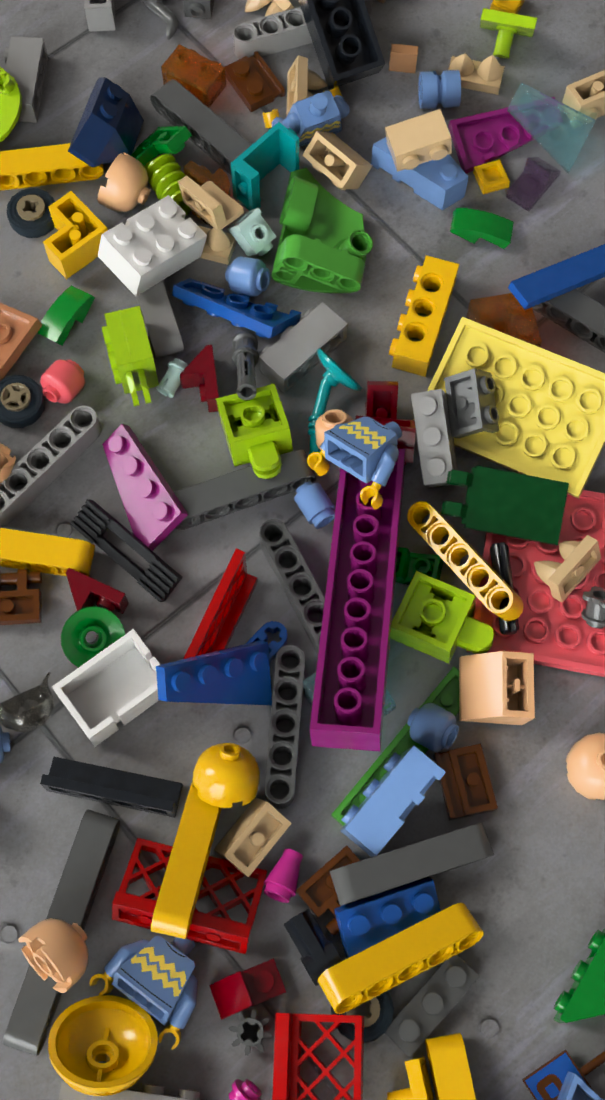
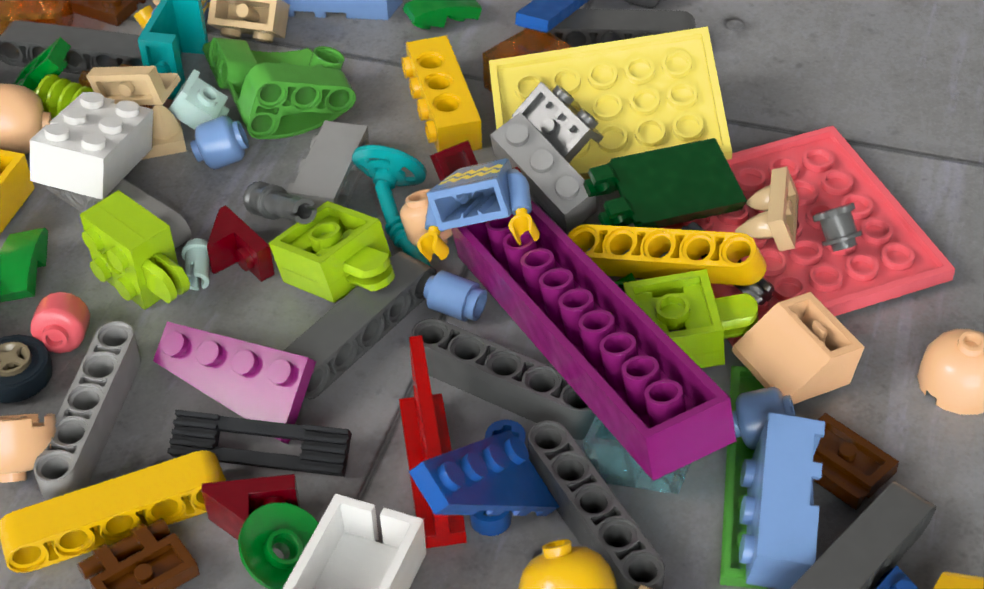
camera: 30 degrees left, 25 degrees down
blue wing [172,278,301,338] -> none

